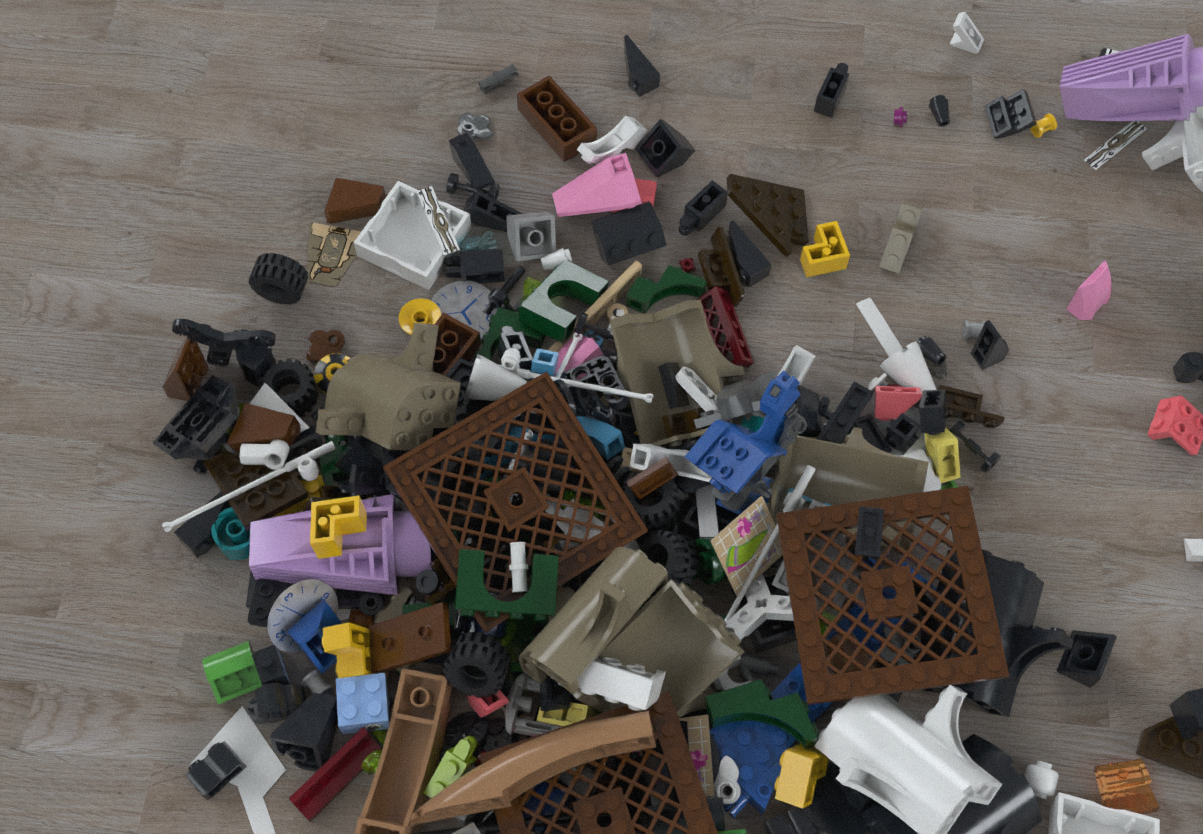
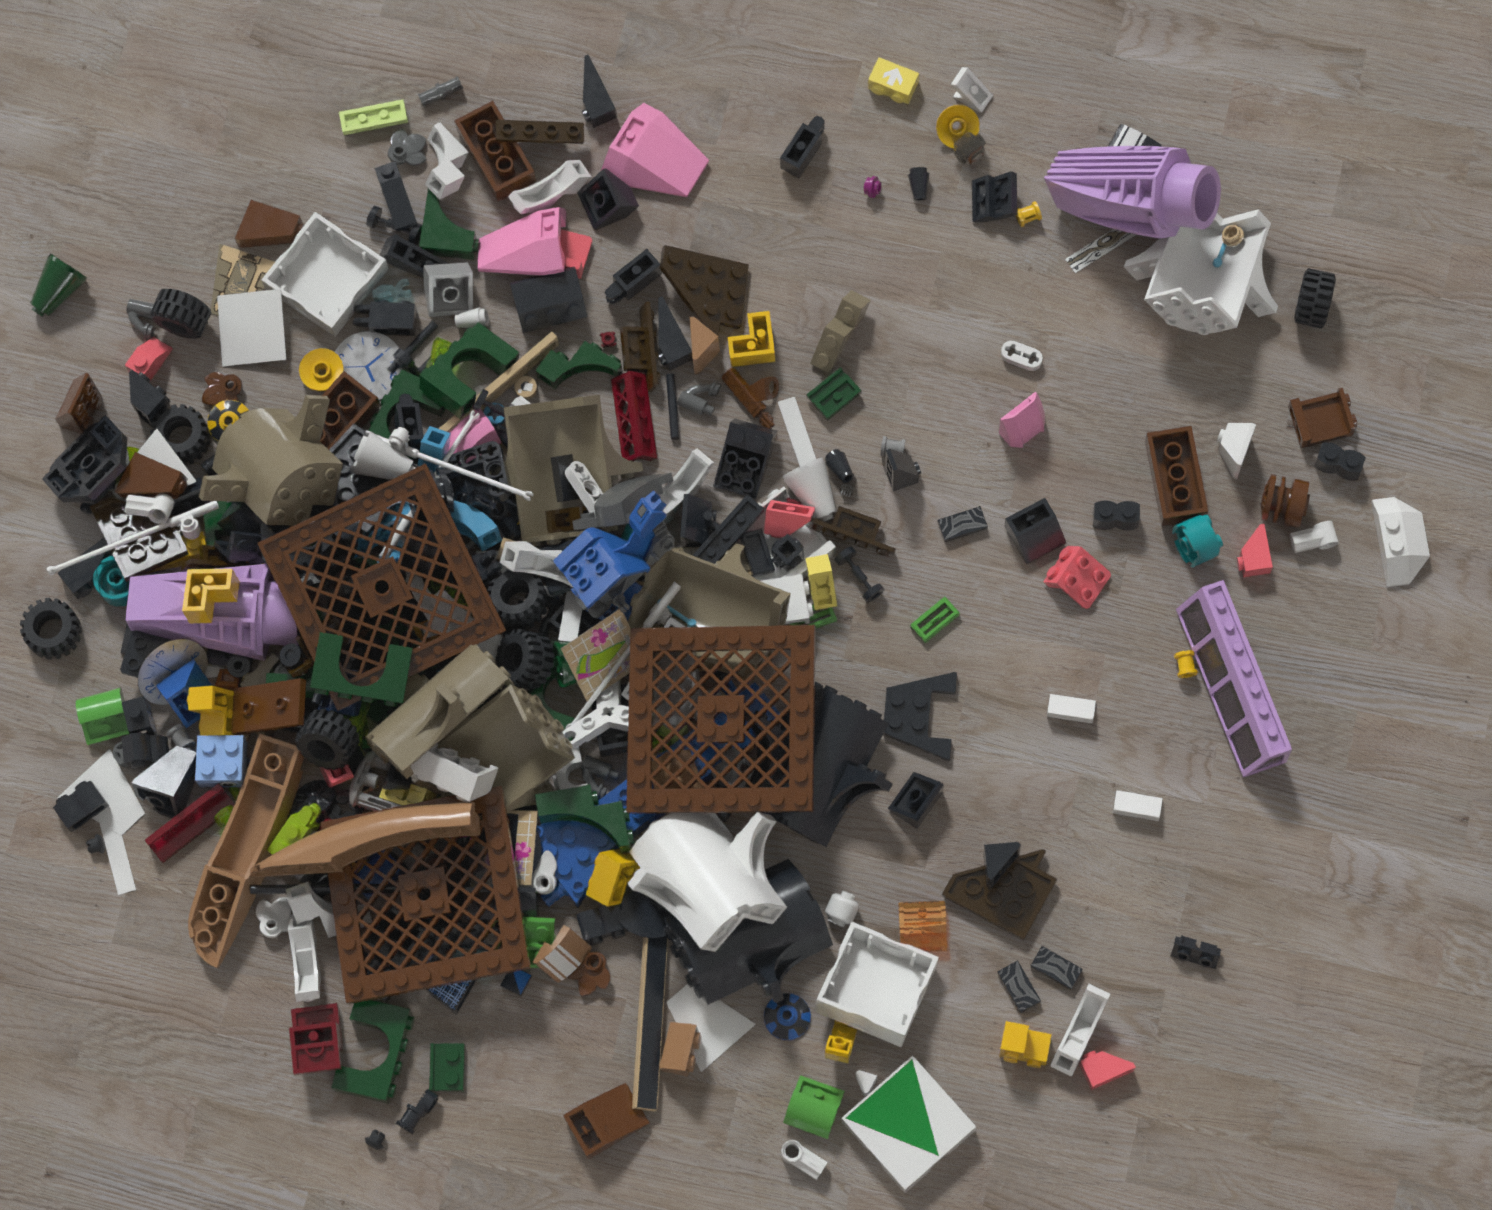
camera: 15 degrees right, 10 degrees up
black piece [172,319,276,367] -> none
sticker [416,186,460,255] -> none
white pin [509,542,529,592] -> none
reddish brown tile [627,457,679,500] -> none
black plate [855,506,884,559] -> none
black brick [919,389,948,435] -> none
none -> black tyre [20,598,82,660]
none -> dark green cone [30,253,87,317]
none -> black piece [86,834,106,854]
none -> coral slope [125,337,173,383]
none -> dark grey plant [126,299,155,340]
none -> white sticker [217,289,286,366]
none -> yellowish green plate [339,99,408,135]
none -> dark green arch [419,188,480,260]
none -> white arch [425,122,469,200]
none -> dark brown bracket [496,120,584,144]
none -> bright pink wedge [601,103,709,197]
none -> black bar [666,373,680,440]
none -> dark grey plant [677,380,721,416]
none -> medium nougat slope [690,317,720,375]
none -> black slope [713,418,778,499]
none -> reddish brown piece [721,367,779,429]
none -> dark green plate [806,367,862,421]
none -> light yellow brick [868,57,919,104]
none -> black wing [883,672,957,761]
none -> bright green tile [910,597,960,643]
none -> yellow dish [936,105,980,149]
none -> black tile [937,506,988,542]
none -> clear smoke head [953,132,986,165]
none -> white beam [1001,341,1043,371]
none -> black slope [1004,498,1066,565]

